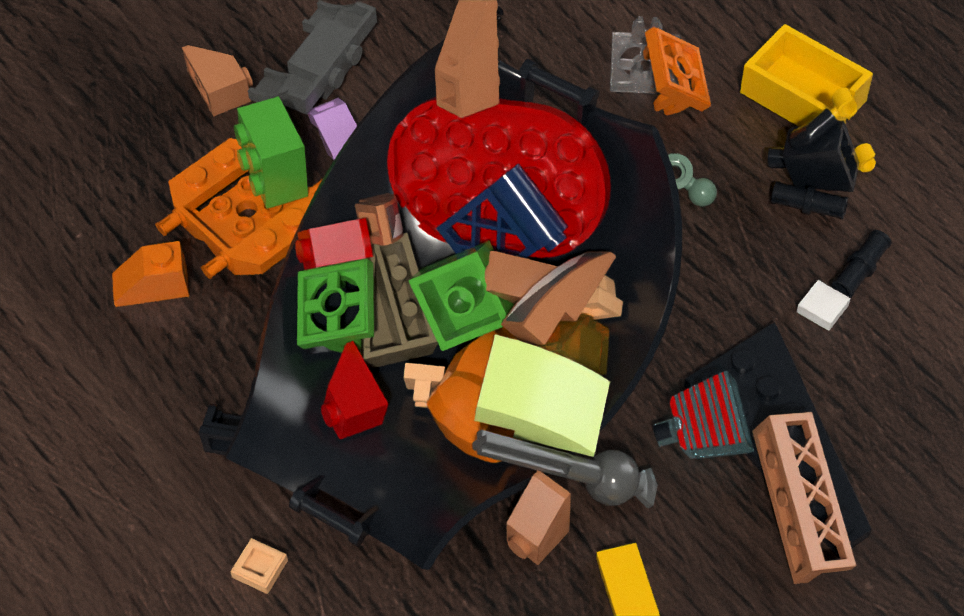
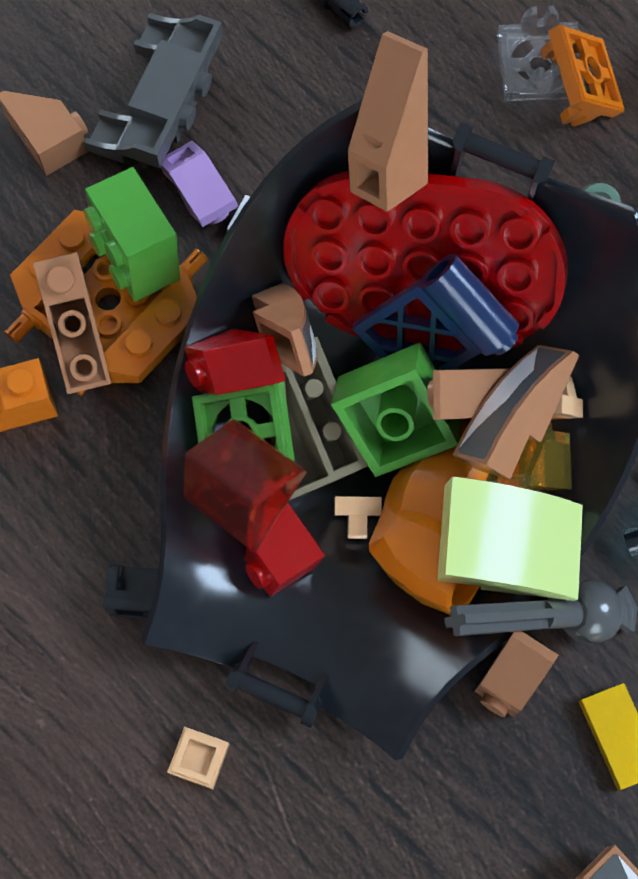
camera: 10 degrees left, 15 degrees up
none -> nougat slope [33,252,111,394]
none -> clear red slope [184,419,307,552]

